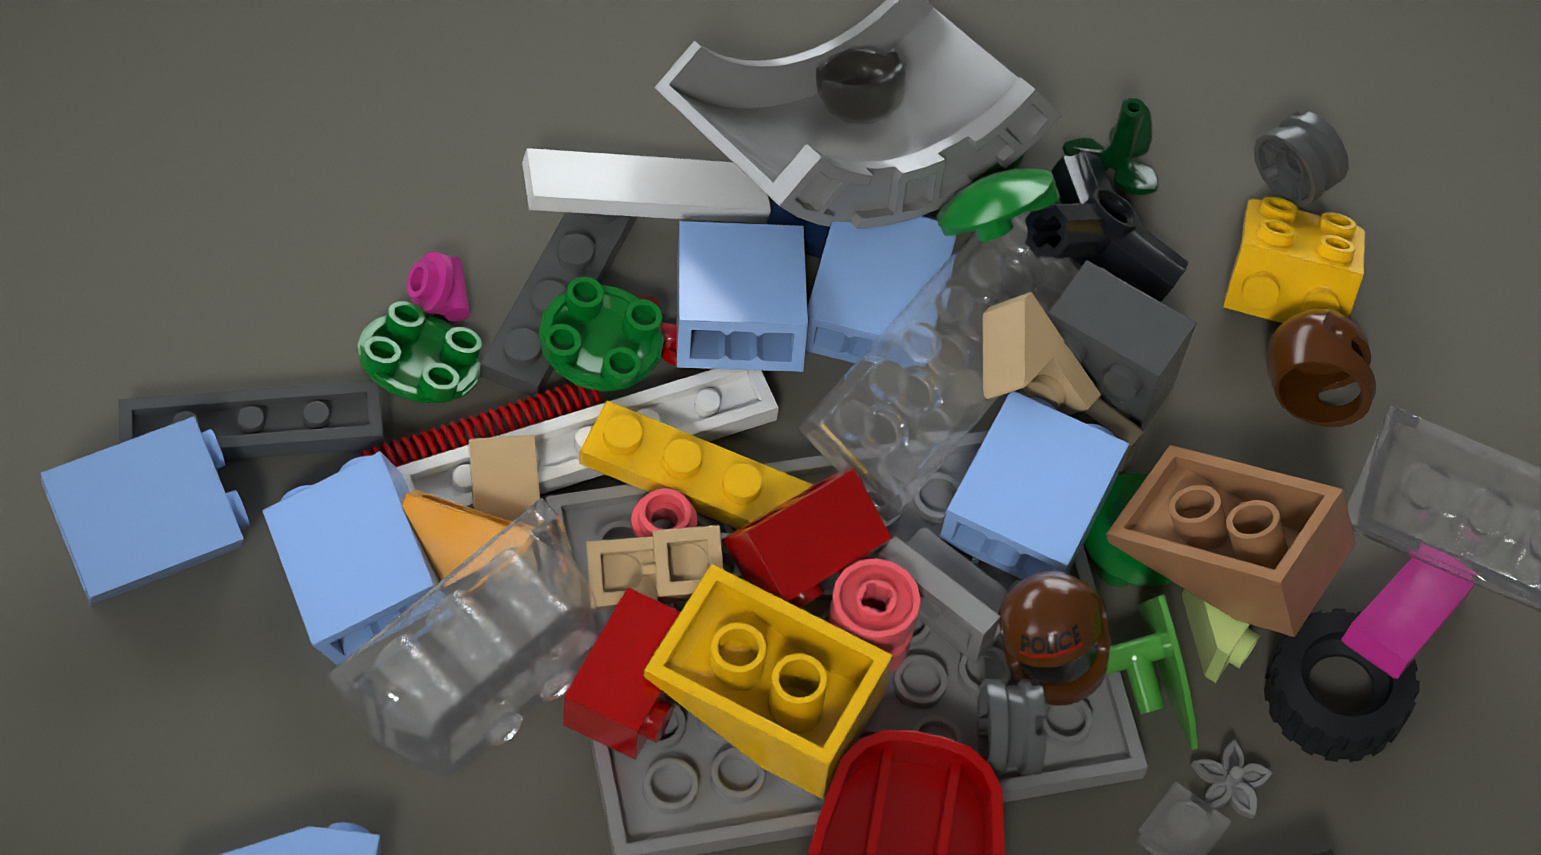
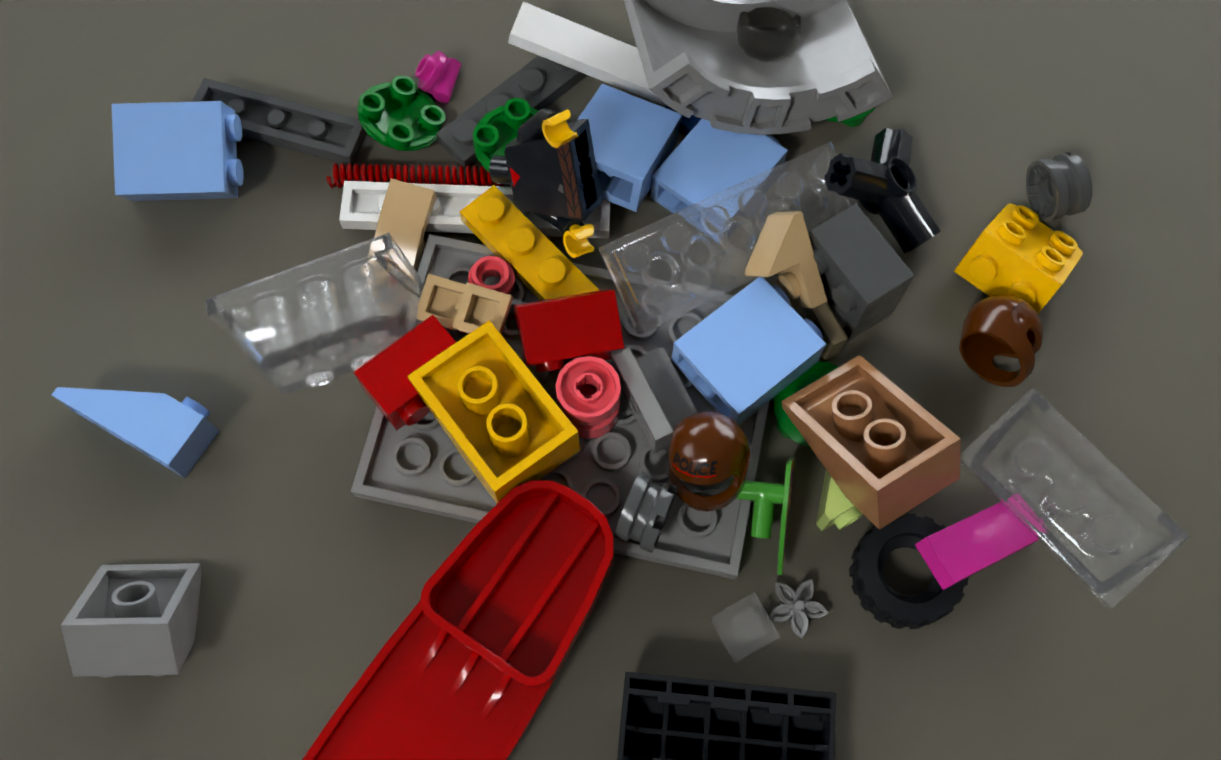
camera: 30 degrees right, 10 degrees up
light blue brick [262,451,456,666] -> none
light orange slope [402,490,541,591] -> none
green dish [937,168,1060,242] -> none
dark green plant [1062,97,1159,195] -> none
none -> torso [489,108,602,258]

